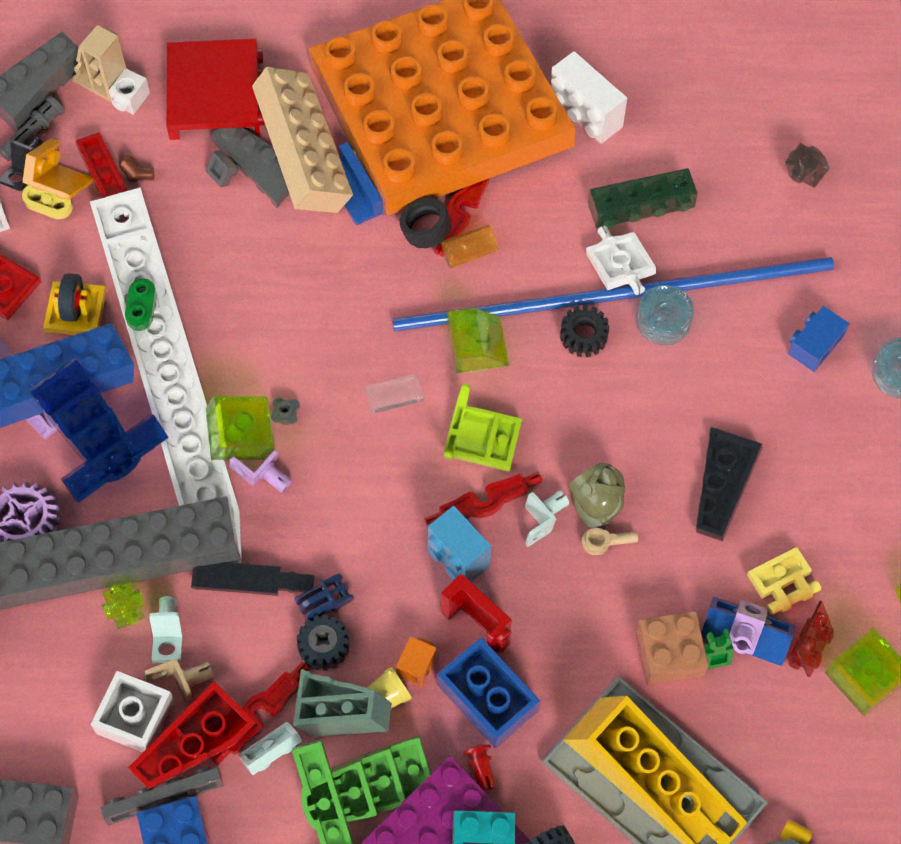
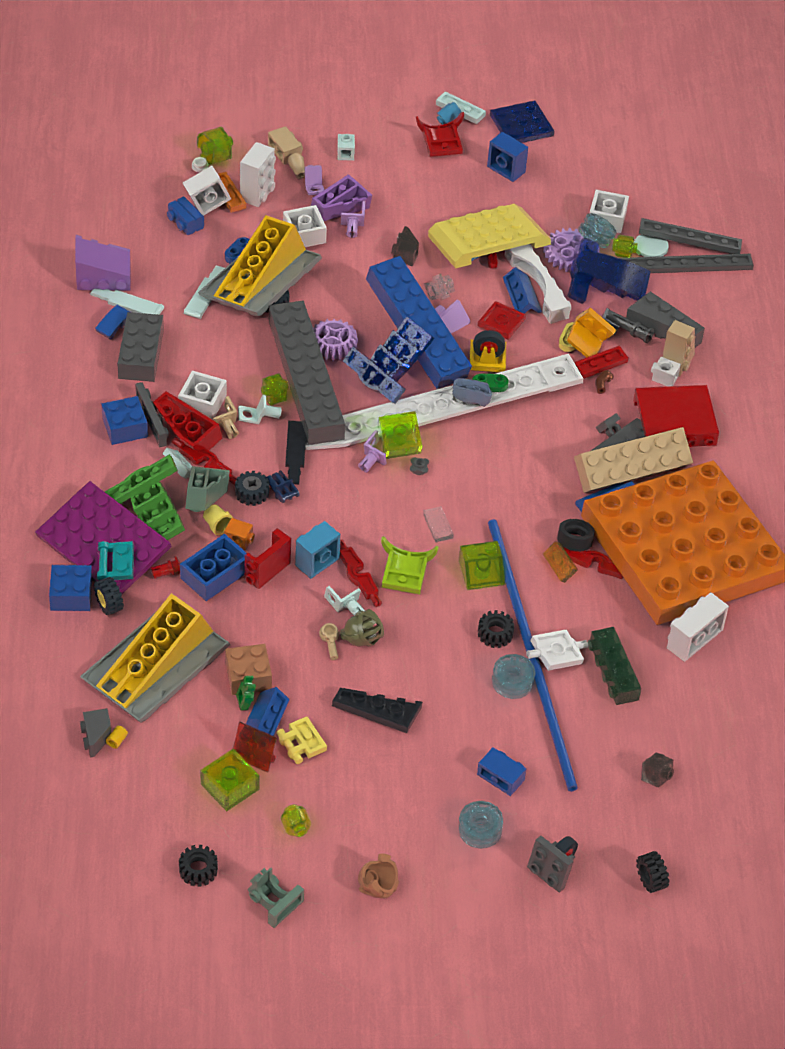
camera: 85 degrees right, 15 degrees down
lavender bracket [729,600,768,655] -> none
none -> sand blue piece [452,378,492,407]

